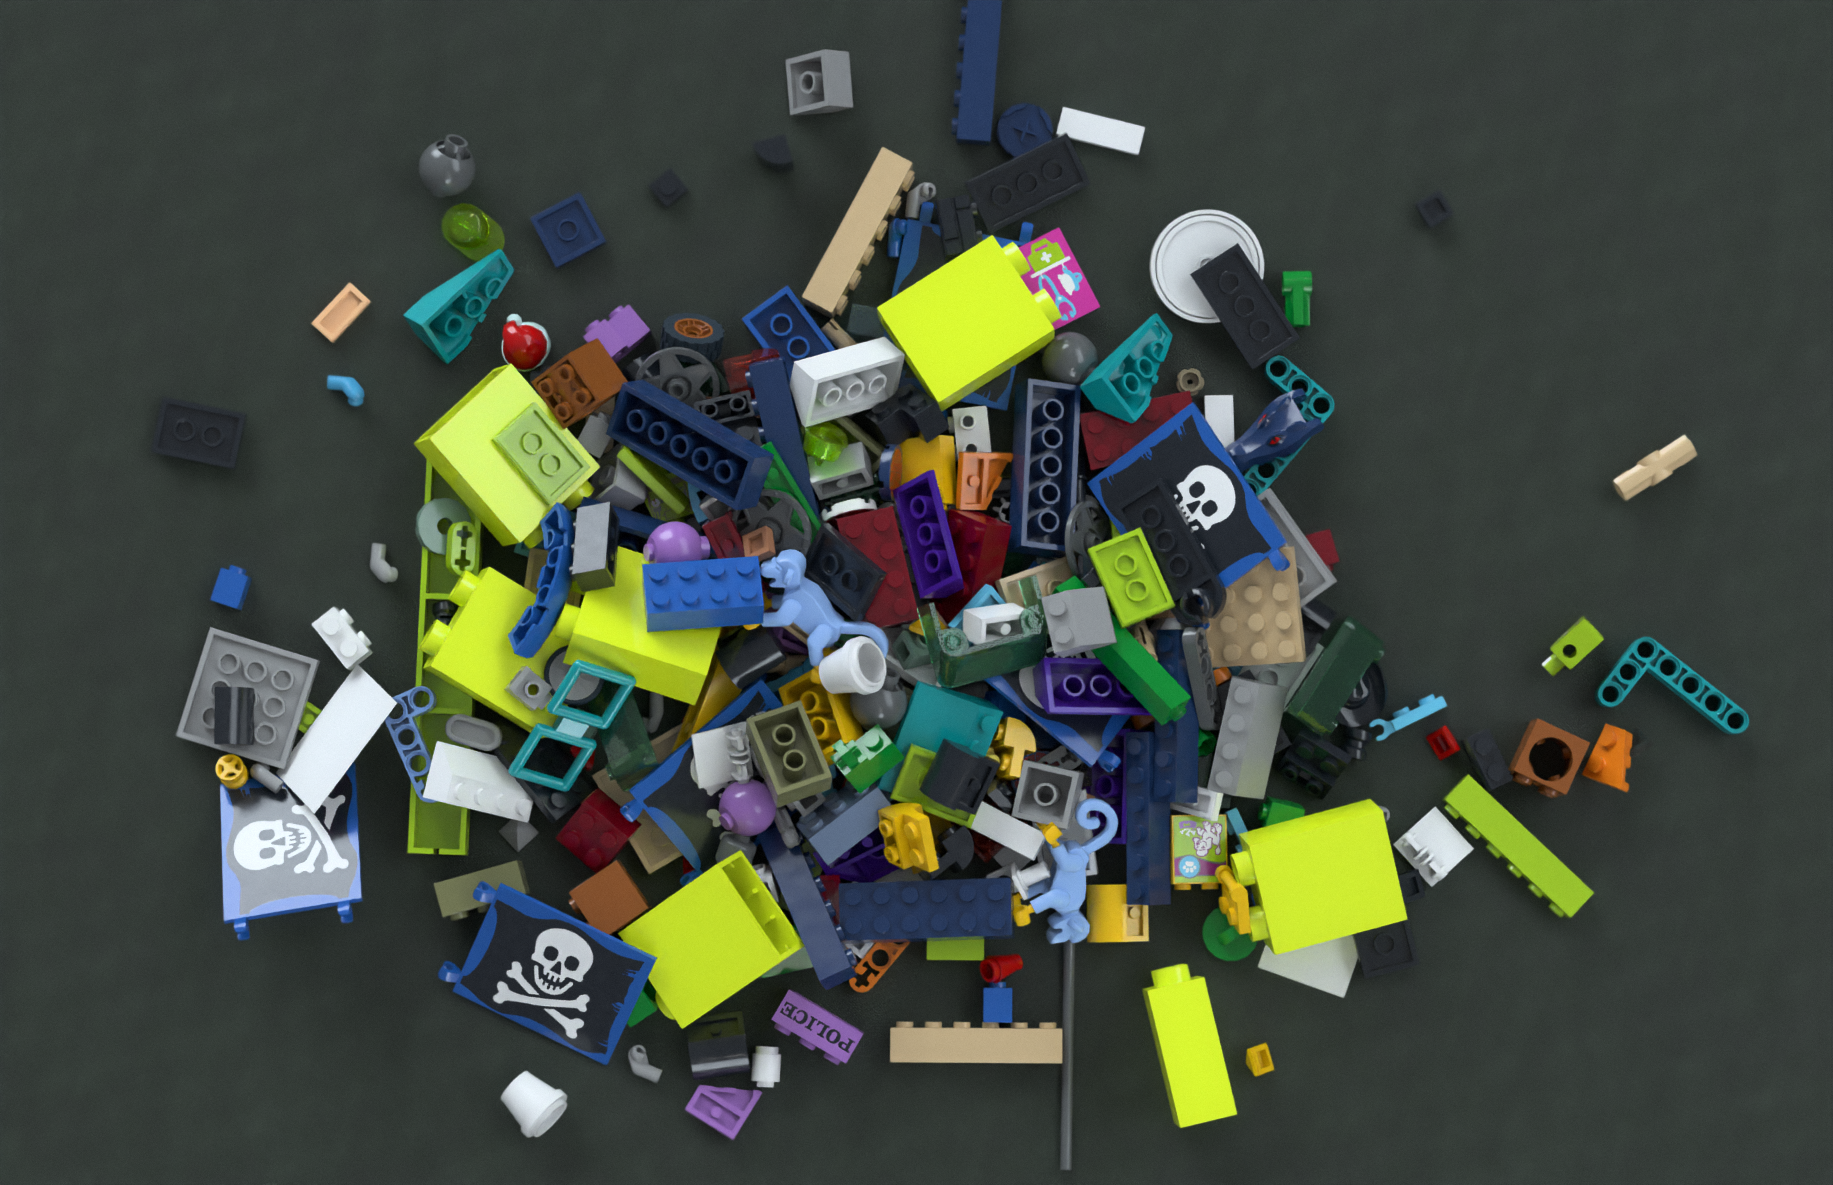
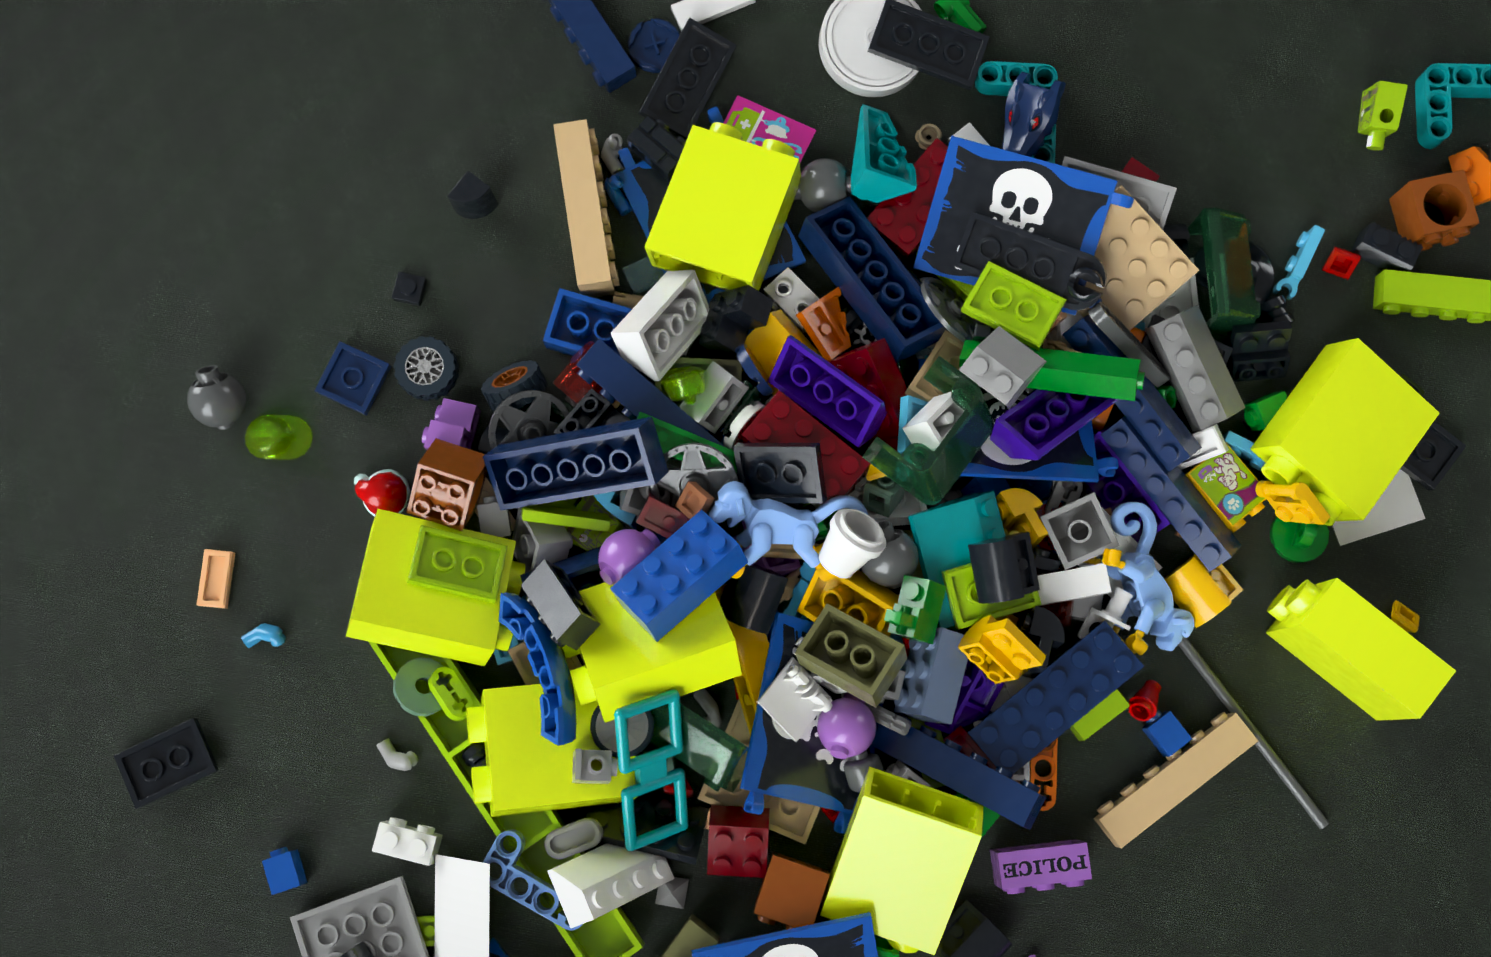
camera: 35 degrees left, 5 degrees down
teal wedge [403,249,514,364] -> none
white brick [751,1046,781,1087] -> none
light grey slope [786,49,853,116] -> none
white hinge [1393,806,1474,887] -> none
none -> black wheel [394,336,459,401]

